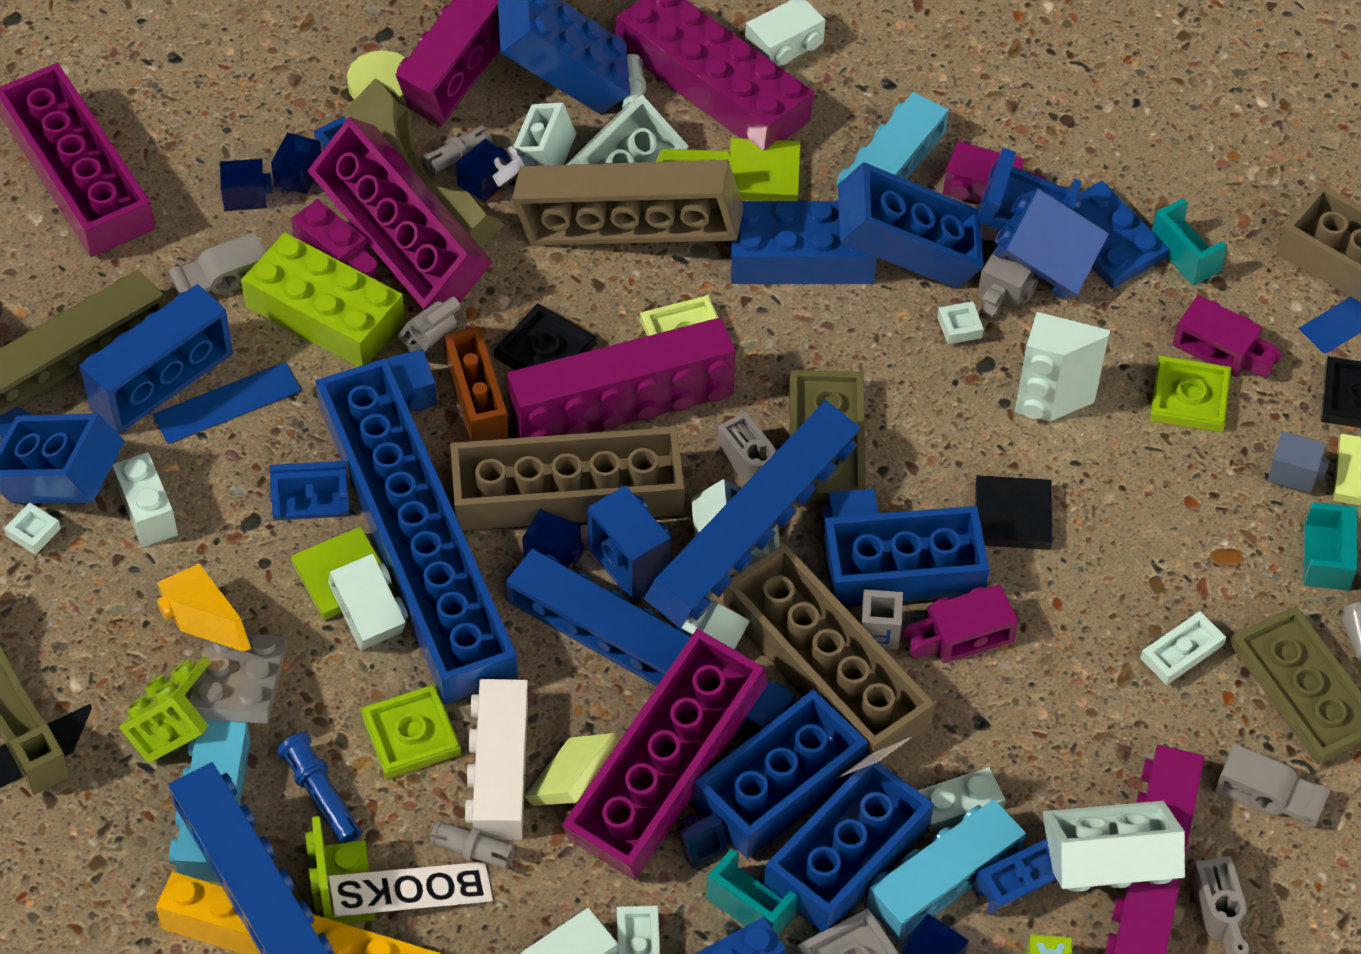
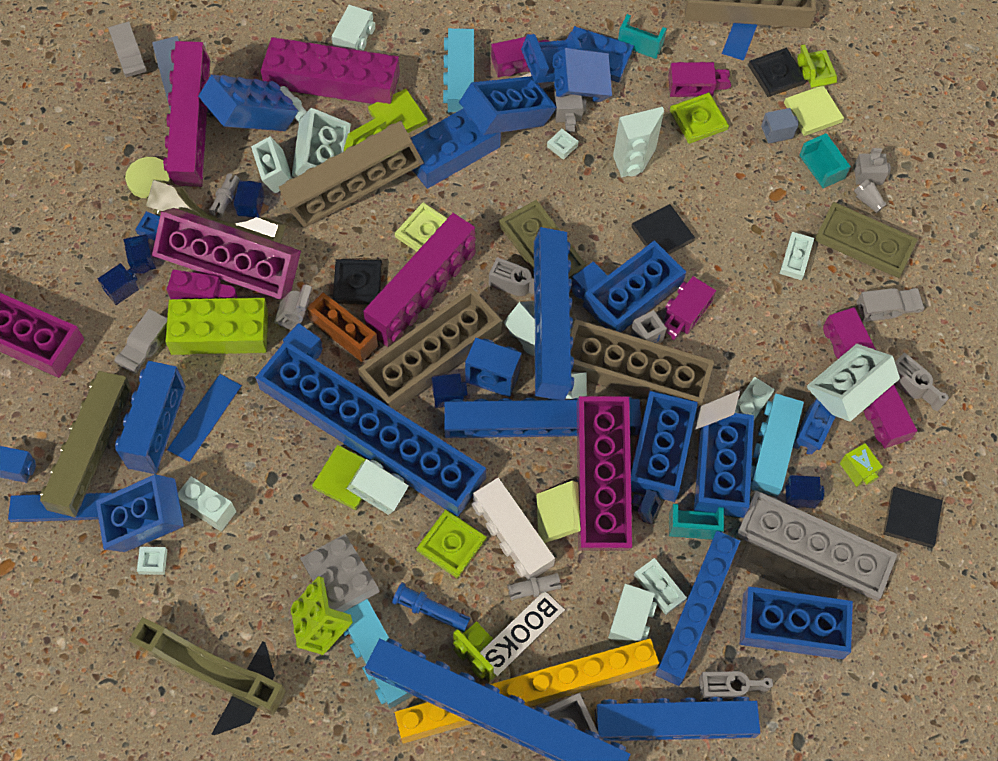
camera: 35 degrees left, 10 degrees up
yellow slope [156,564,251,652] -> none
blue hinge [270,461,349,521] -> none
tile [492,146,538,192] -> none

